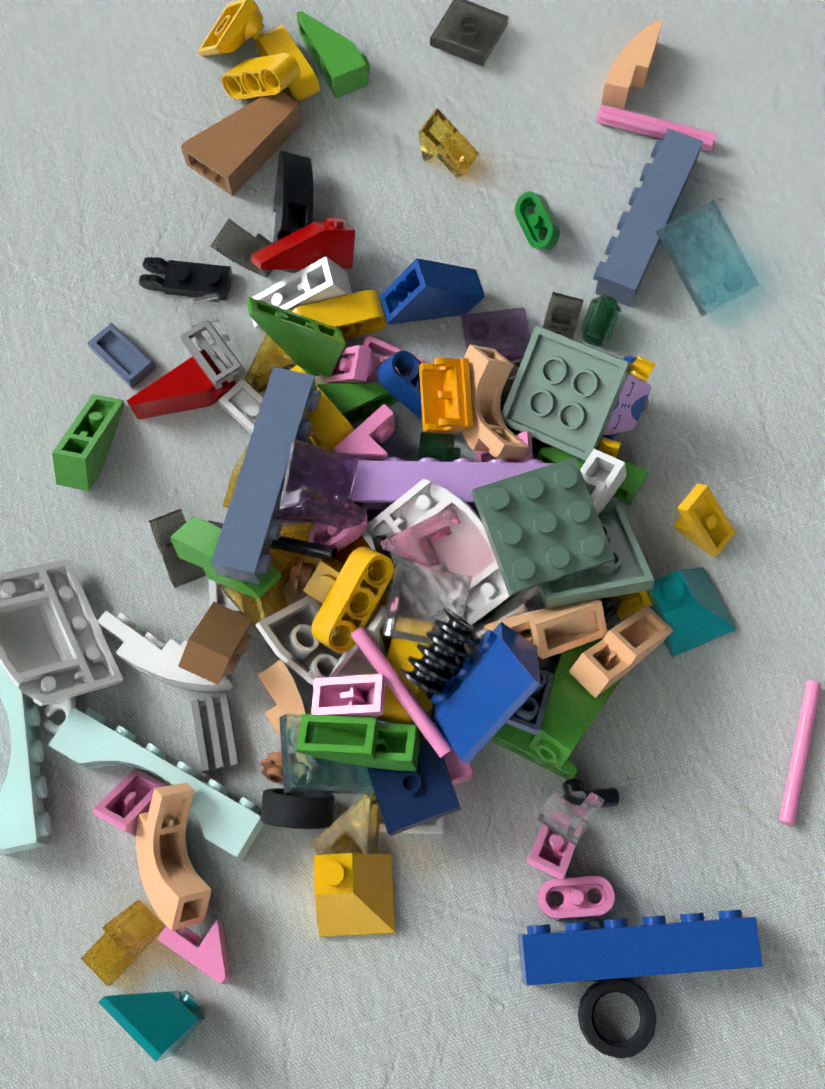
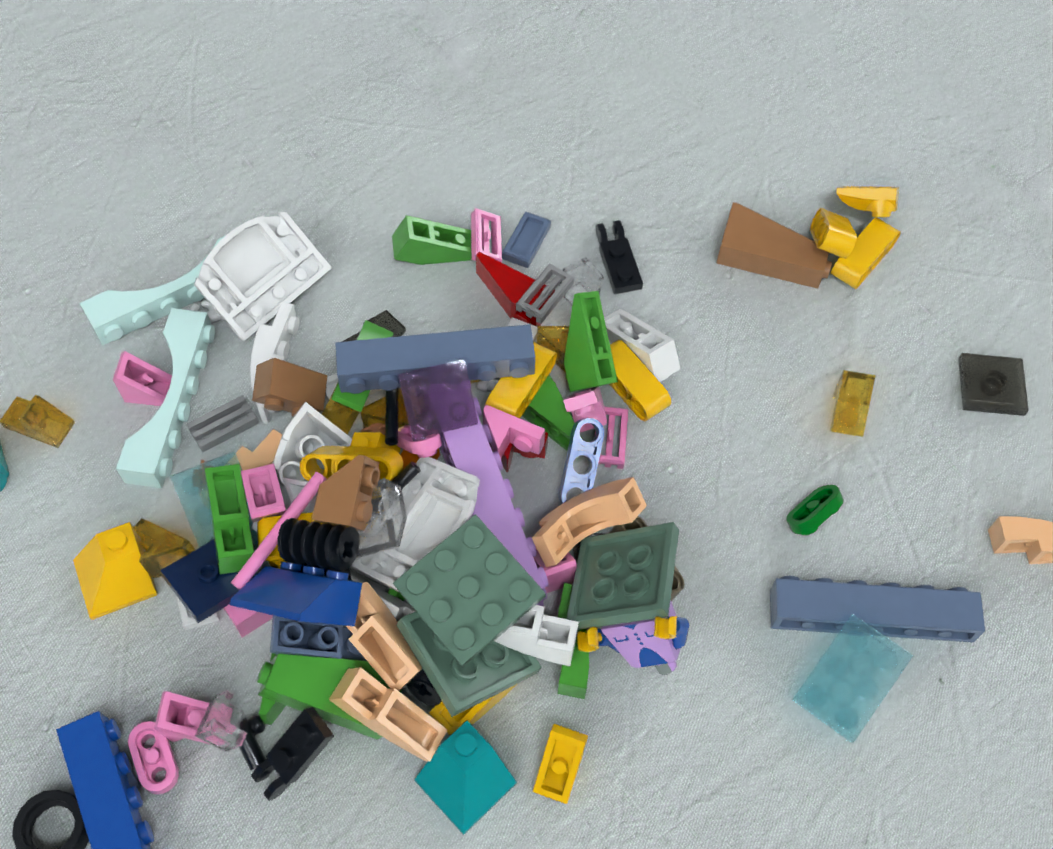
camera: 65 degrees right, 10 degrees down
light nougat arch [136,783,212,931] -> none
bright pink slope [157,920,232,984] -> none
clear smoke slope [210,219,273,278] -> none
red slope [251,217,355,270] -> none
black tyre [260,788,335,829] -> none
black slope [273,151,314,273] -> none
bright green slope [296,11,370,98] -> none
blue slope [379,258,485,324] -> none
clear pink slope [380,509,461,567] -> none
clear green brick [418,432,461,462] -> none
light orange hinge [419,357,474,434] -> none
clear purple bracket [461,308,531,361] -> none
clear smoke slope [543,292,584,339] -> none
clear green brick [581,295,622,347] -> none
bright pink axle [597,104,717,151] -> none
none -> black hinge [251,707,334,801]
none -> medium nougat slope [312,455,380,531]
none -> bright pink tile [471,208,502,263]

